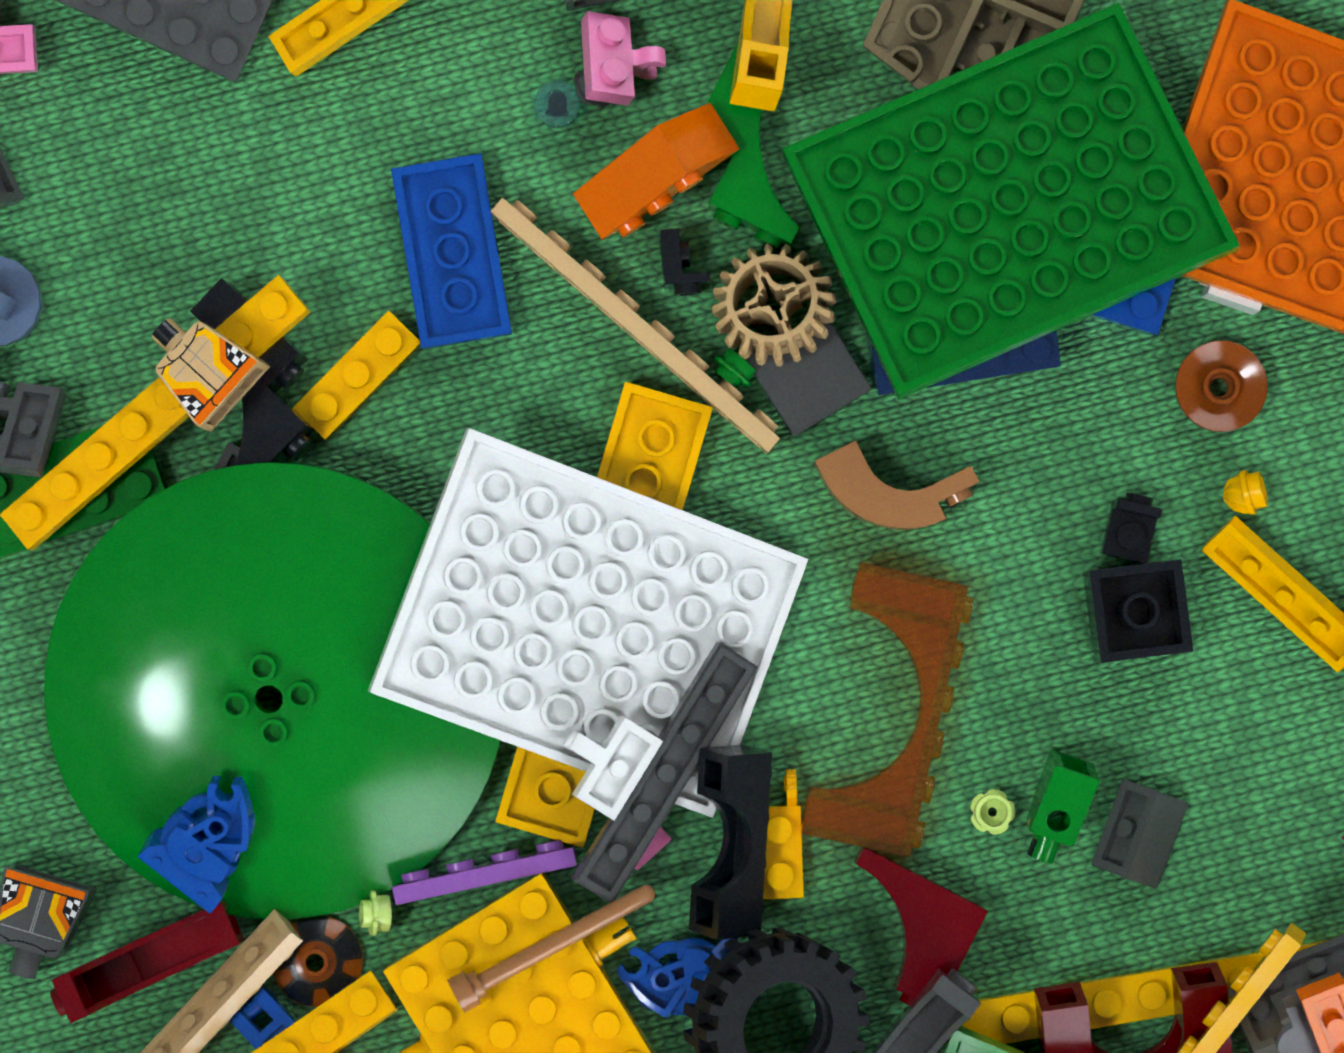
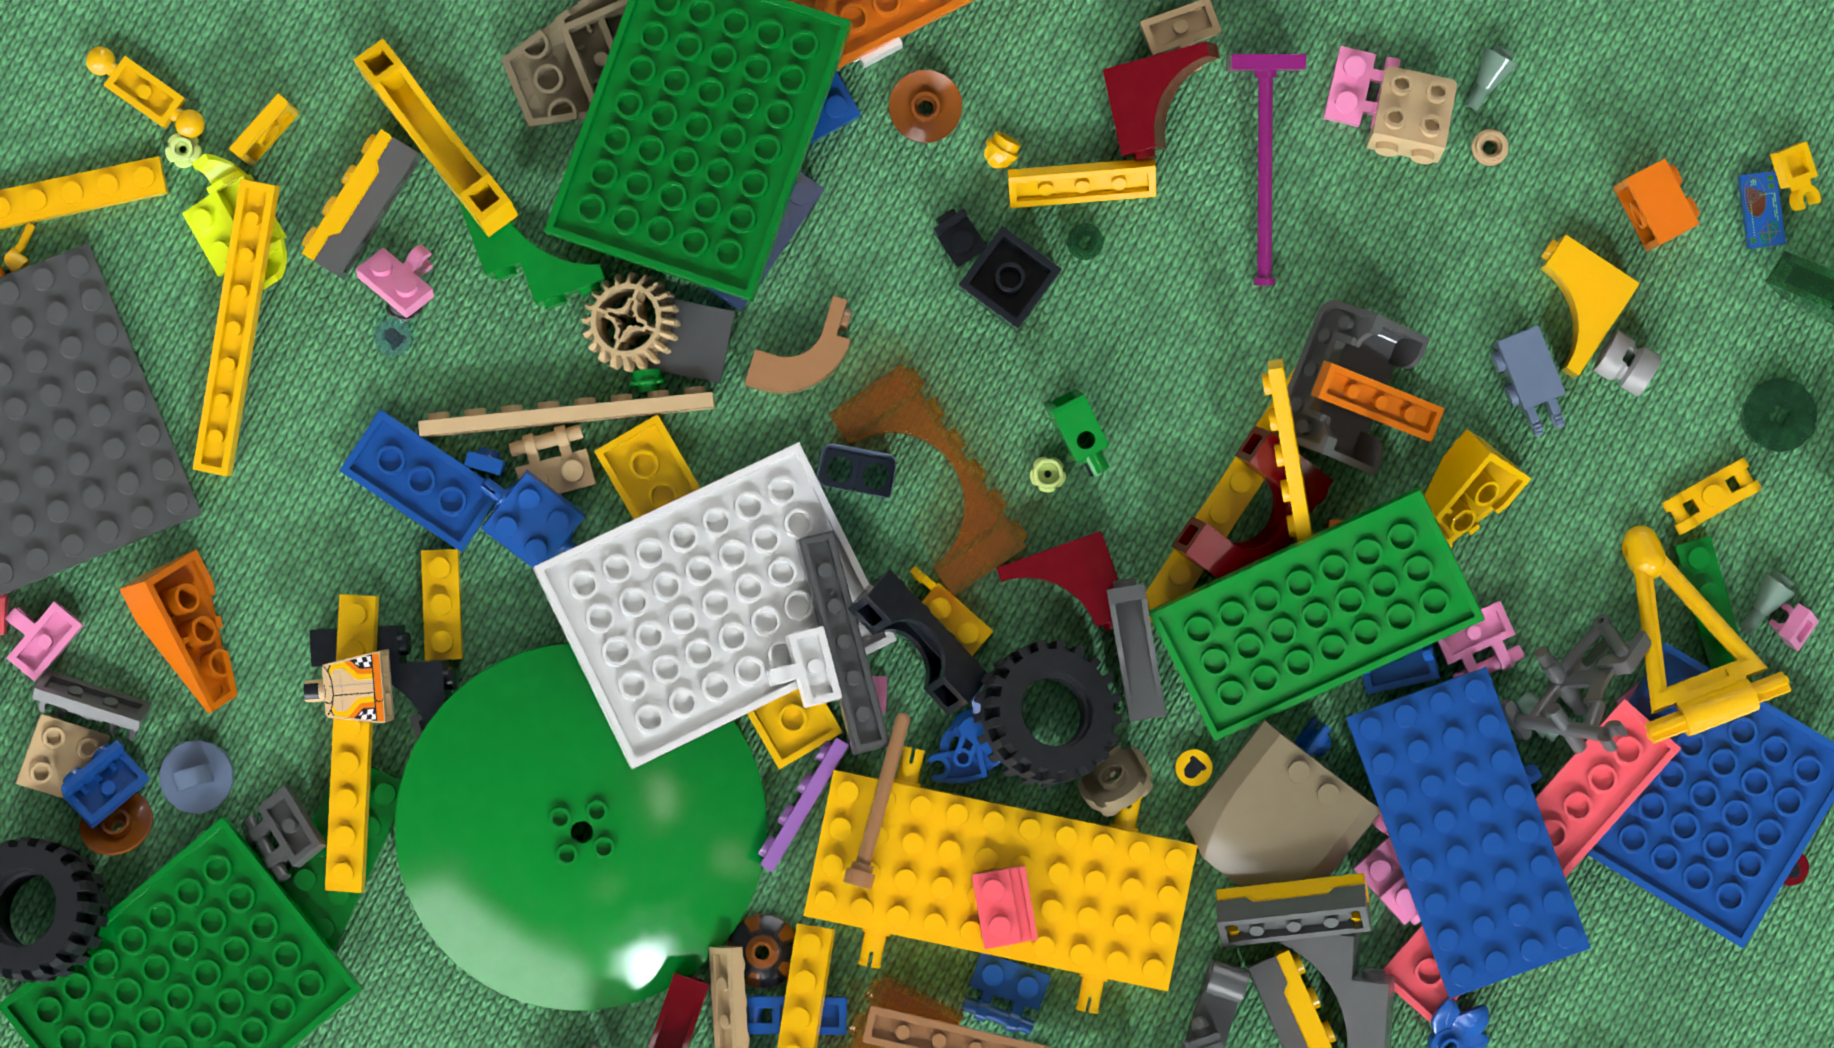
camera: 45 degrees left, 0 degrees up
blue piece [137,775,255,914] -> none
yellowish green plate [359,890,392,936] -> none
orange wedge [573,103,740,240] -> none
black bracket [659,228,711,296] -> none
dark grey panel [1091,779,1187,888] -> none
none -> orange wedge [119,549,238,713]
none -> blue plate [464,447,507,477]
none -> blue plate [479,470,585,568]
none -> tan plate [509,424,597,495]
none -> sand blue piece [817,444,896,498]
none -> clear green plate [1067,223,1104,260]

